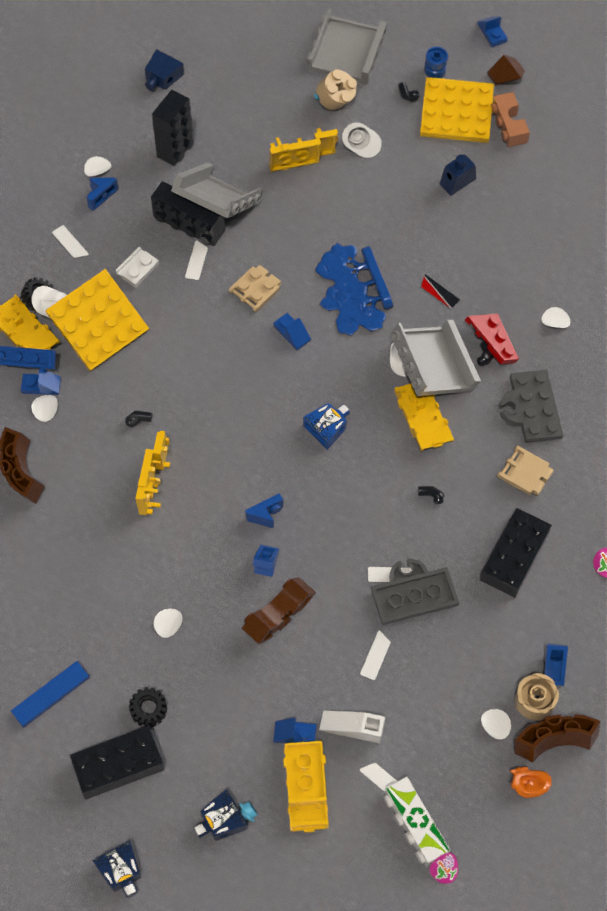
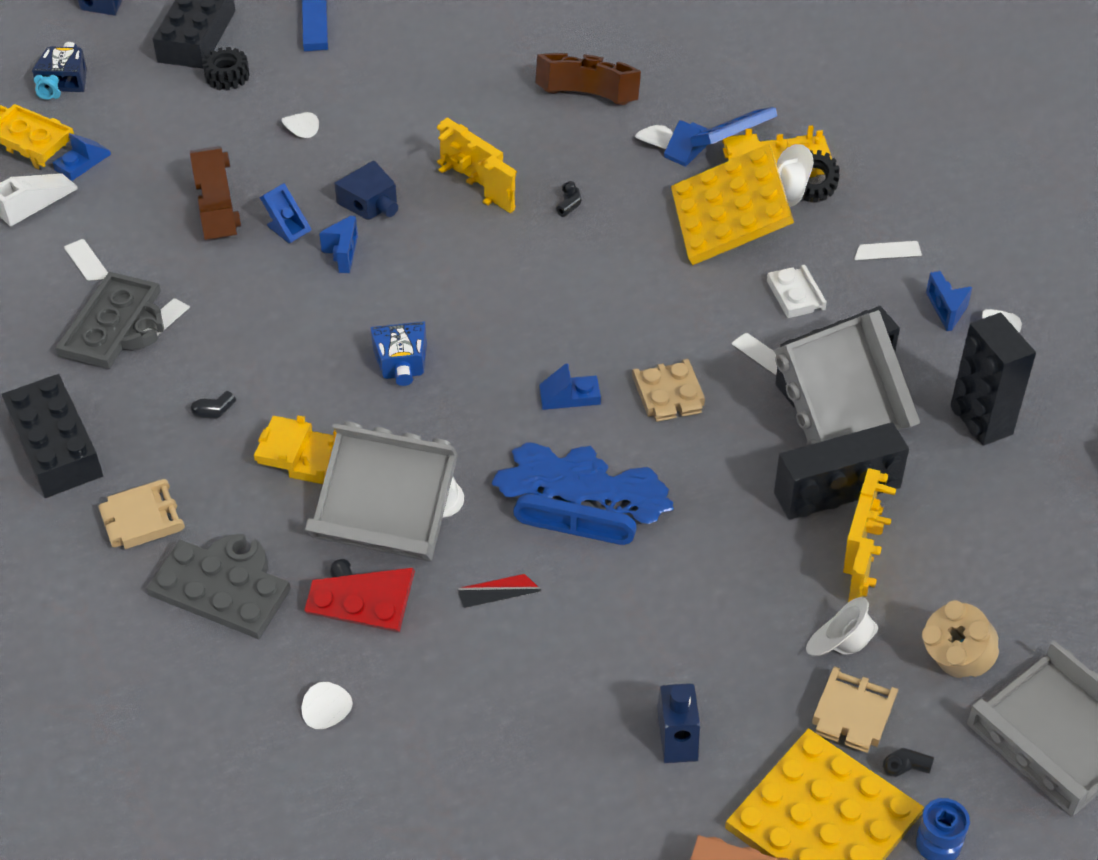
camera: 125 degrees right, 15 degrees down
none -> dark blue torso [334,160,398,220]
none -> black brick [774,422,909,520]
none -> tan plate [812,666,899,753]

